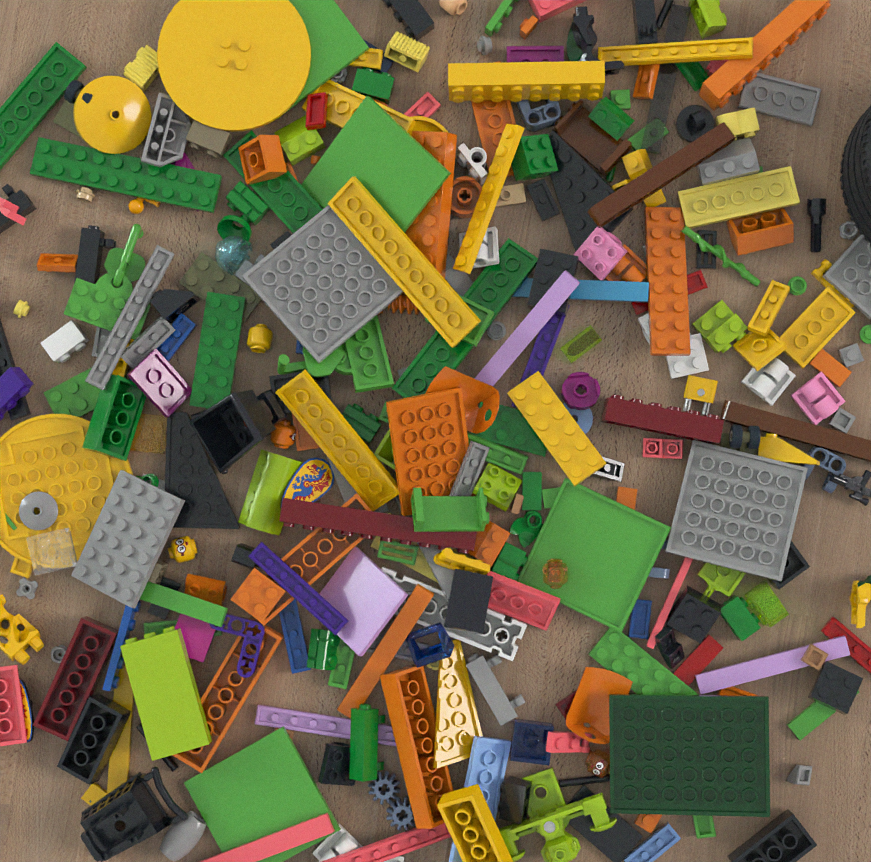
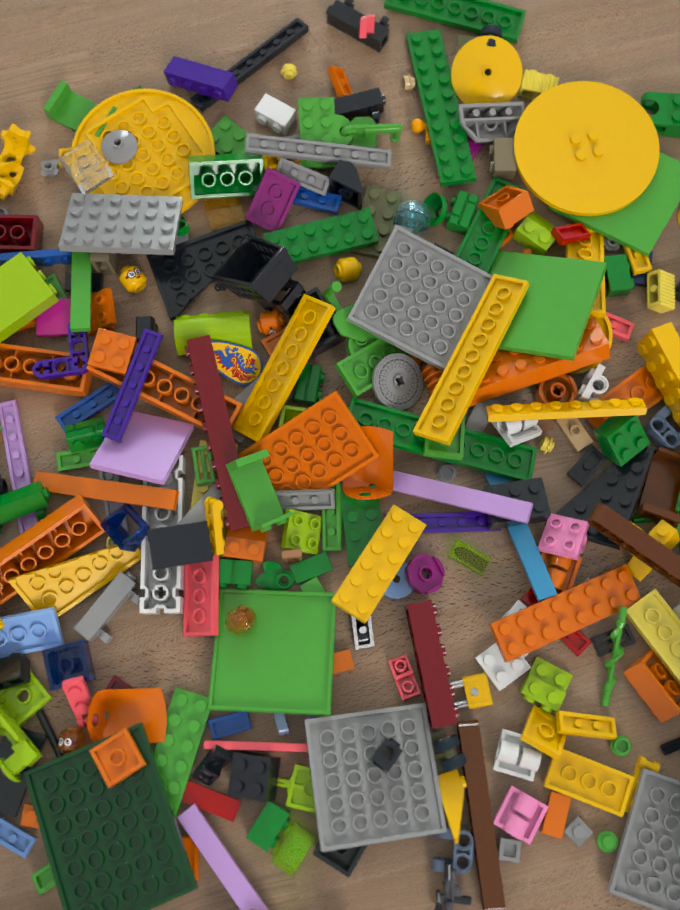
camera: 65 degrees right, 10 degrees down
none -> orange tile [89,727,147,788]
none -> black brick [369,737,403,773]
none -> light grey piece [372,353,423,410]
none -> light yellow plate [538,436,555,454]

